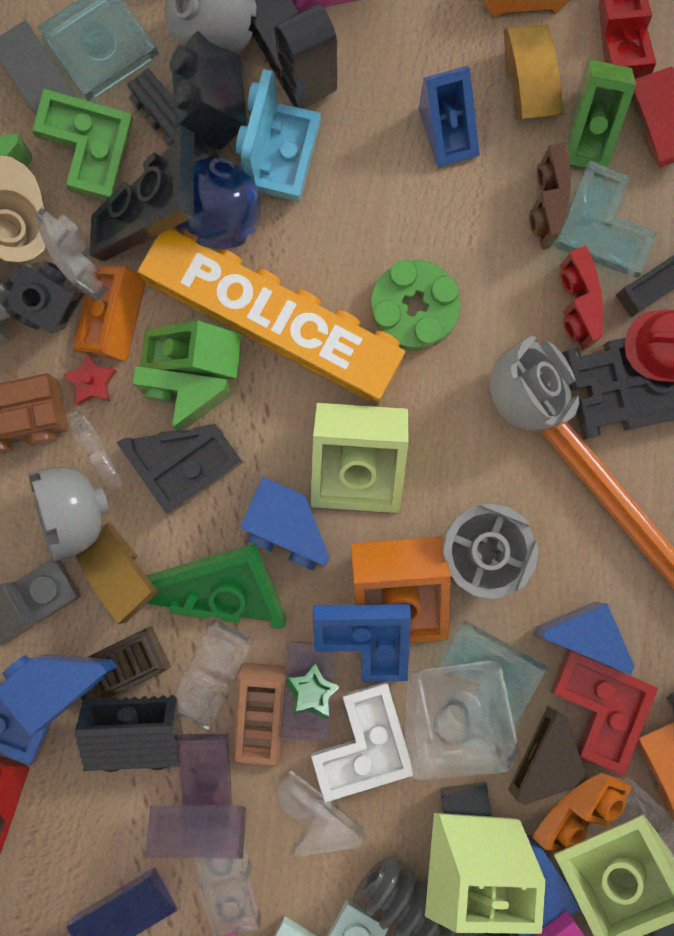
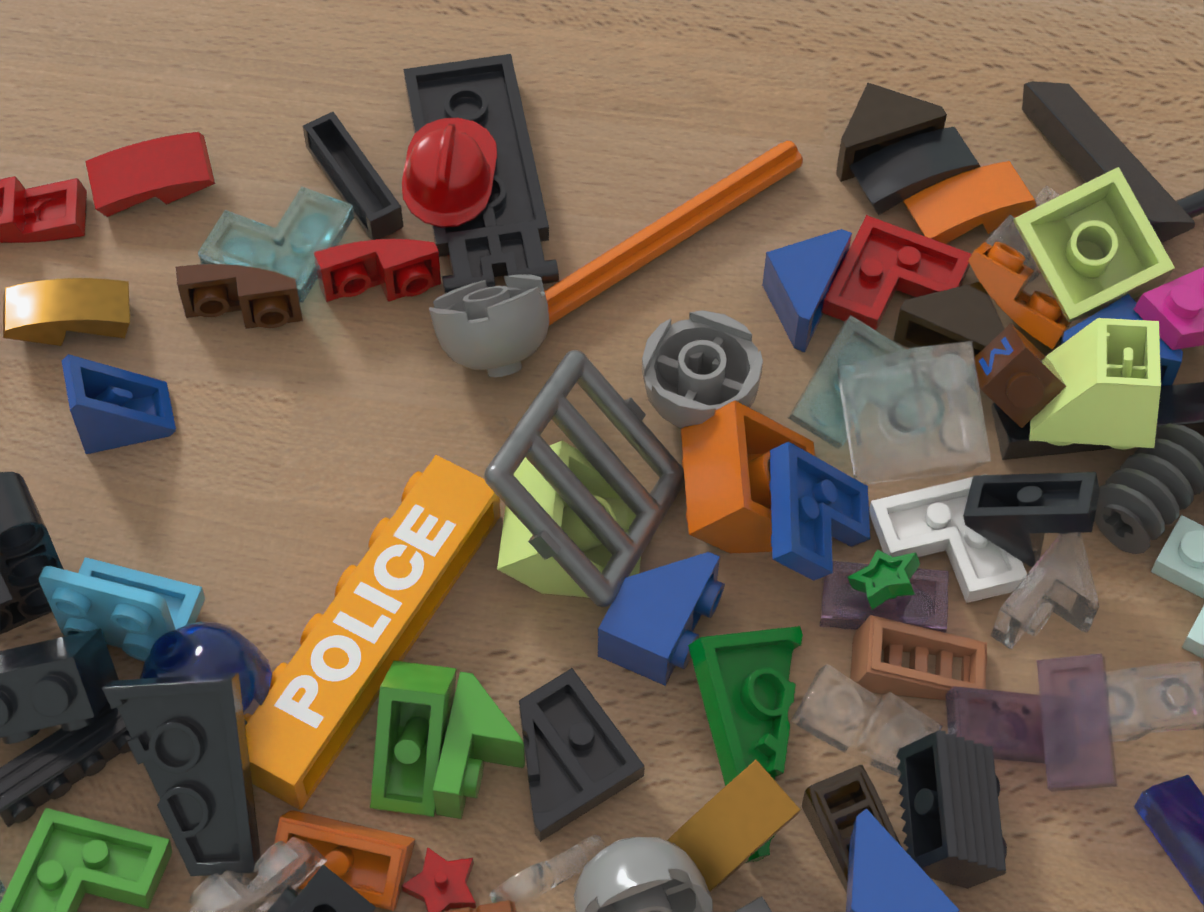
camera: 90 degrees left, 25 degrees down
bright green plate [370,259,460,351] -> none
bright green slope [567,59,636,172] -> none
none -> flat silver bar [484,350,685,607]
none -> black slope [963,472,1100,568]
none -> reddish brown brick [967,323,1066,428]

